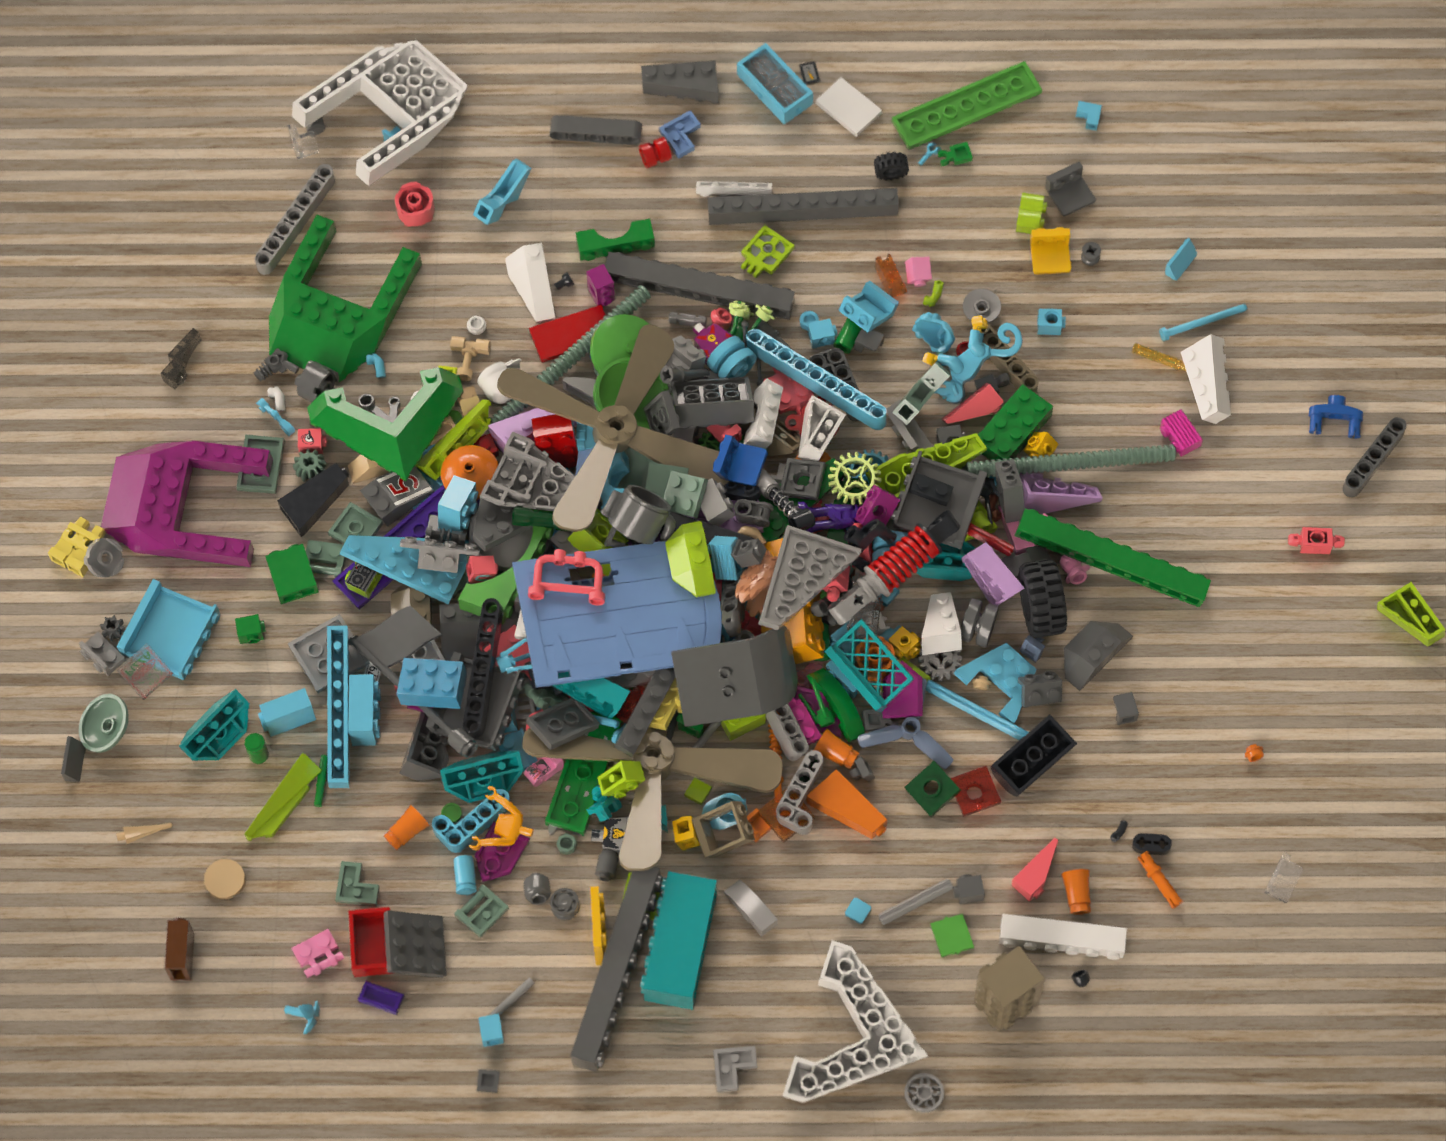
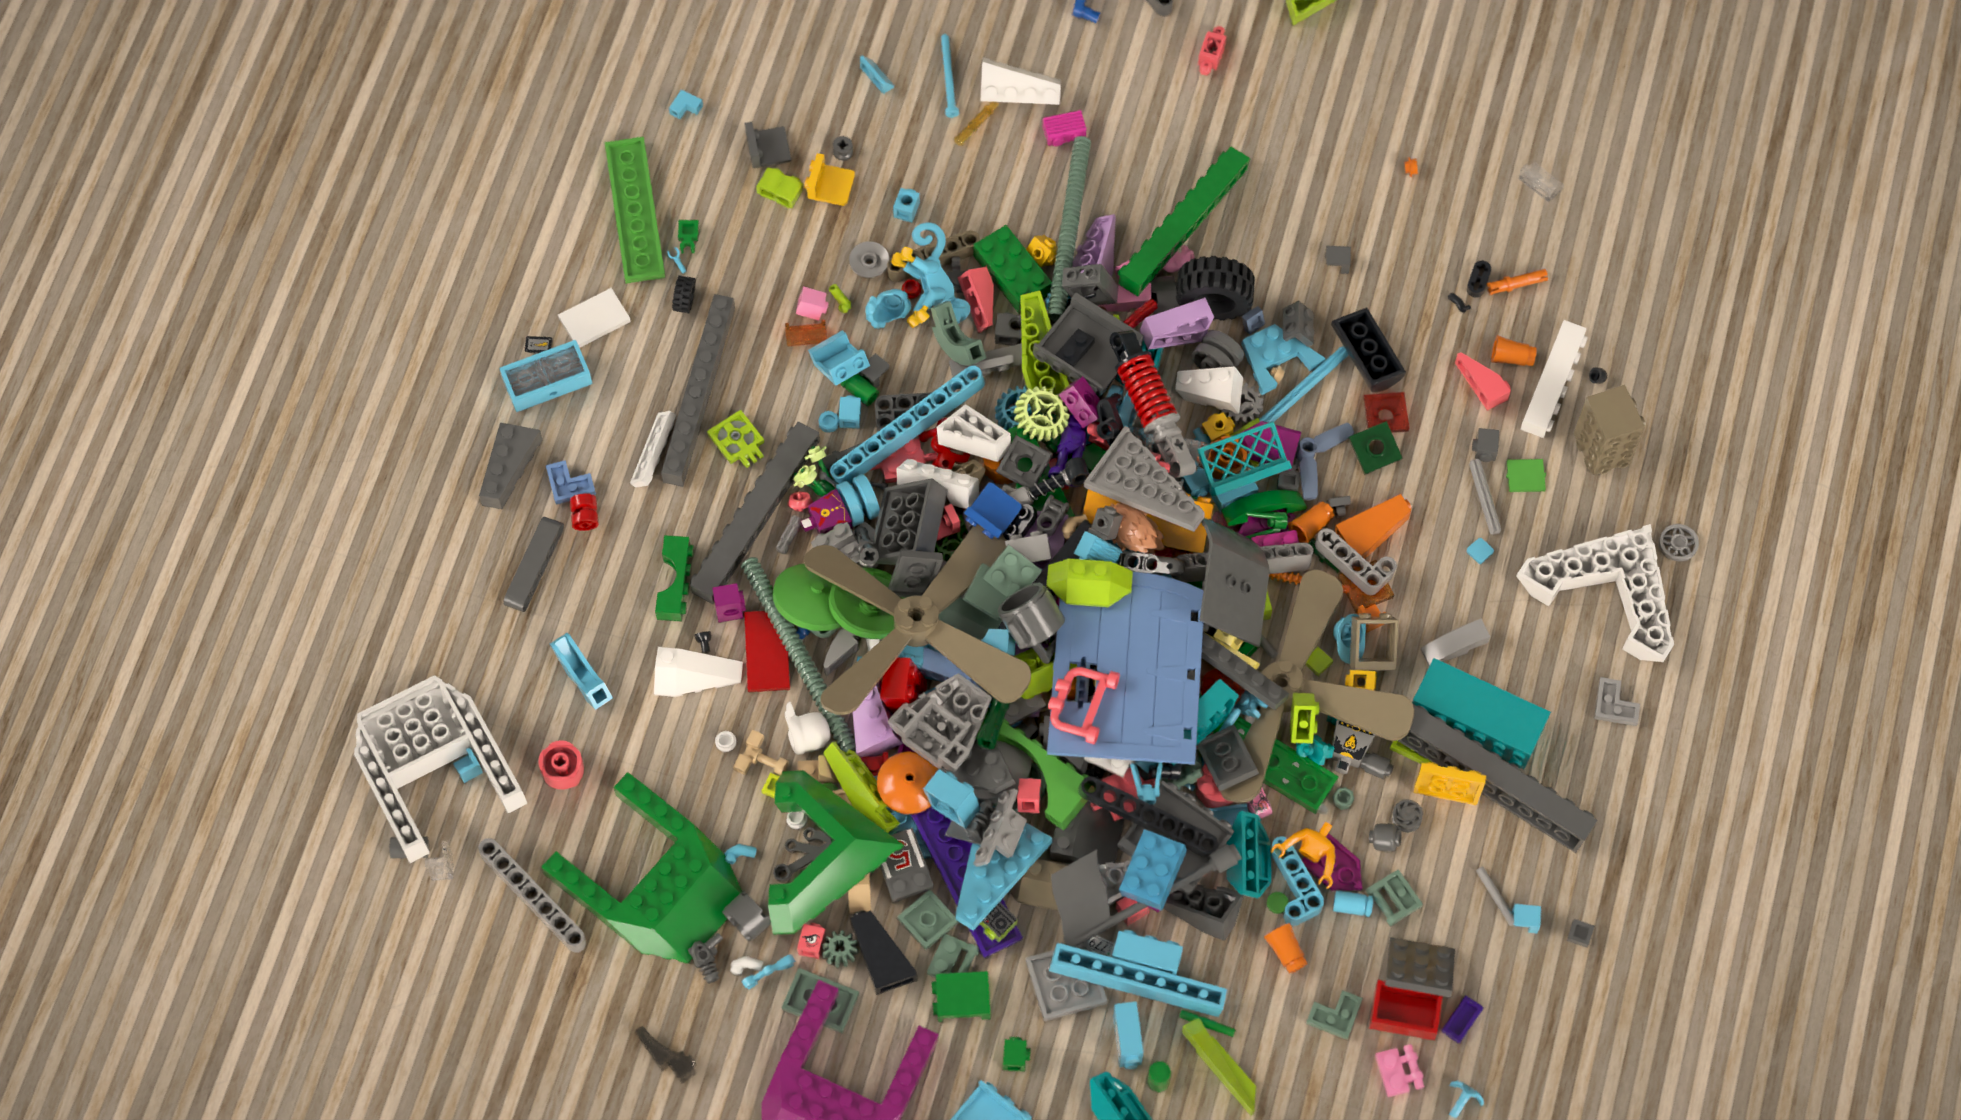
camera: 75 degrees left, 0 degrees up
dark grey wedge [1064,621,1133,691] -> none

